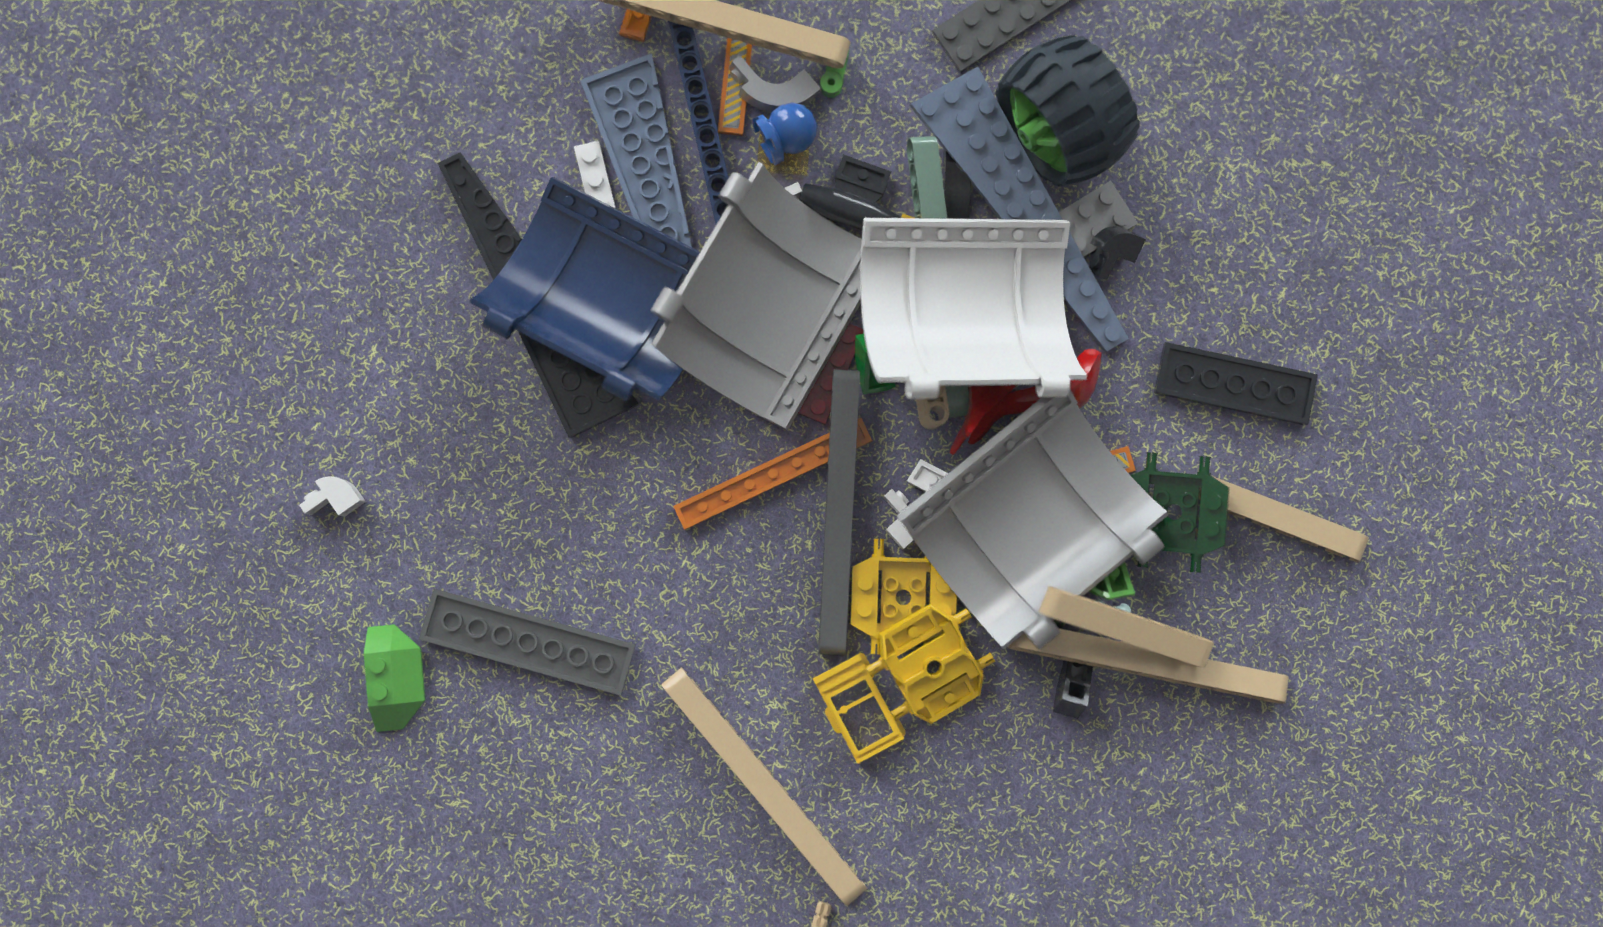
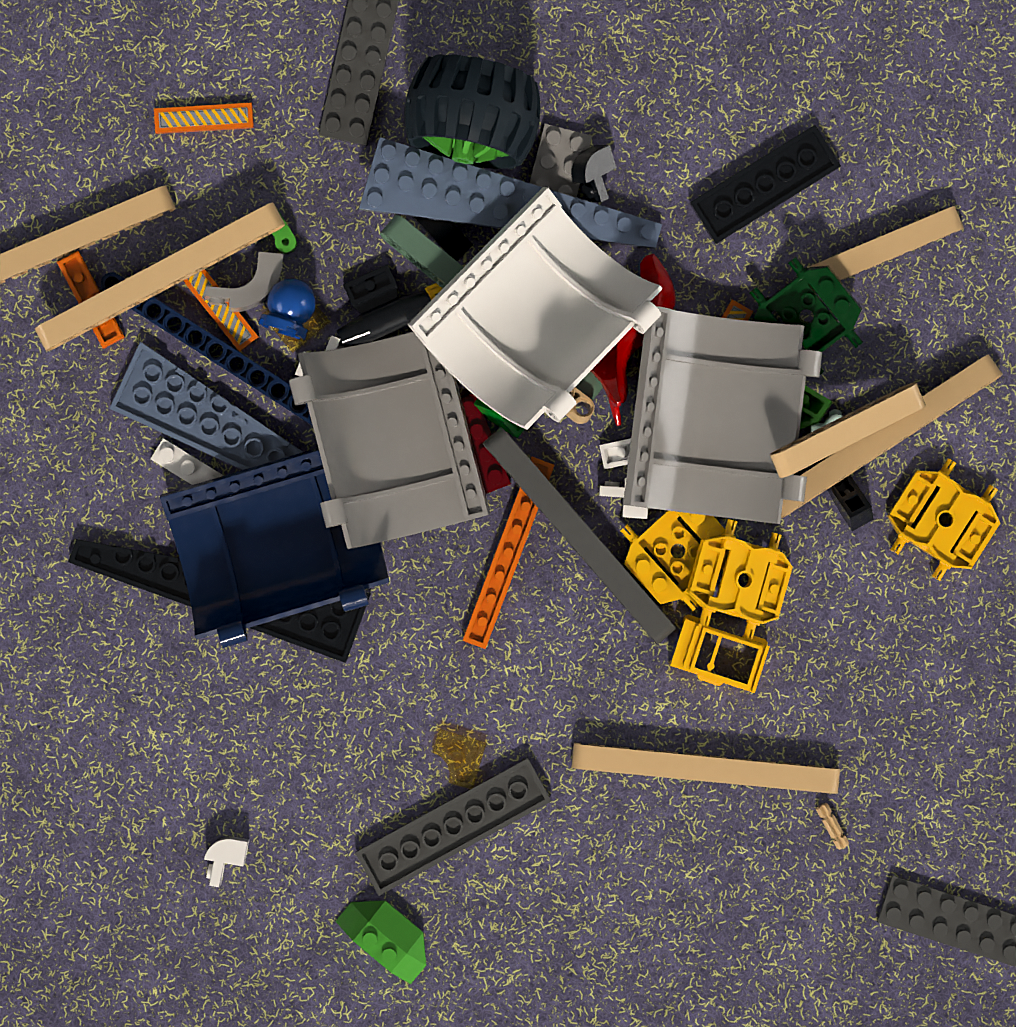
camera: 40 degrees left, 5 degrees up
none -> clear yellow tile [433,729,487,789]
none -> yellow piece [887,458,1000,581]

